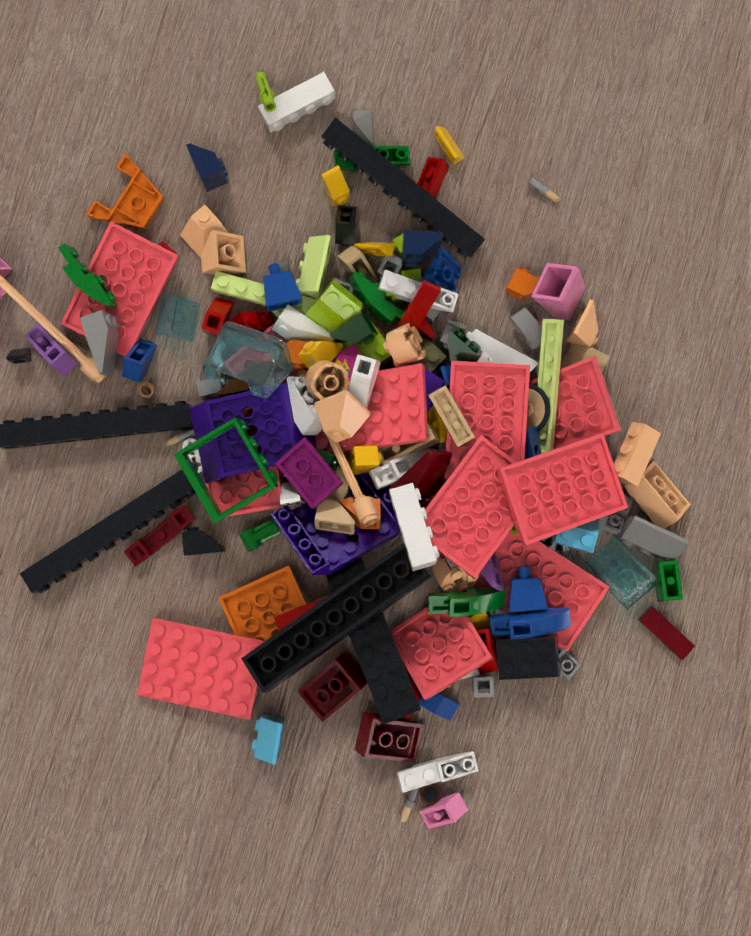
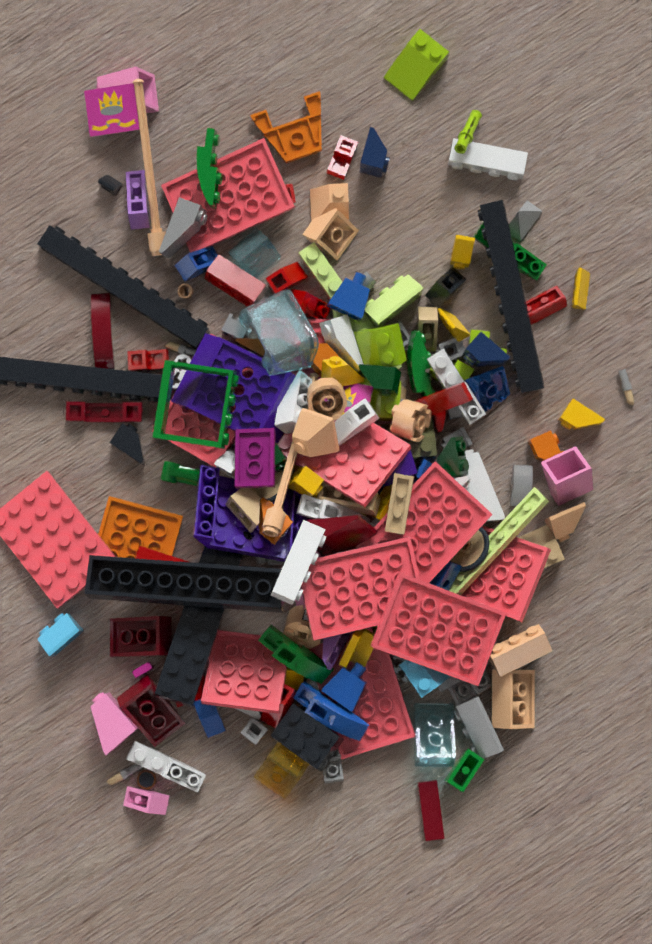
camera: 40 degrees right, 0 degrees up
none -> bright pink slope [90,692,138,755]
none -> dark red slope [91,293,115,369]
none -> red slope [127,349,169,371]
none -> dark pink tile [132,662,154,678]
none -> panel [204,255,266,310]
none -> clear yellow slope [253,742,309,799]
none -> slope [327,136,358,180]
none -> yellow panel [339,629,375,668]
none -> lime slope [383,29,449,101]
none -> yellow slope [558,399,605,430]

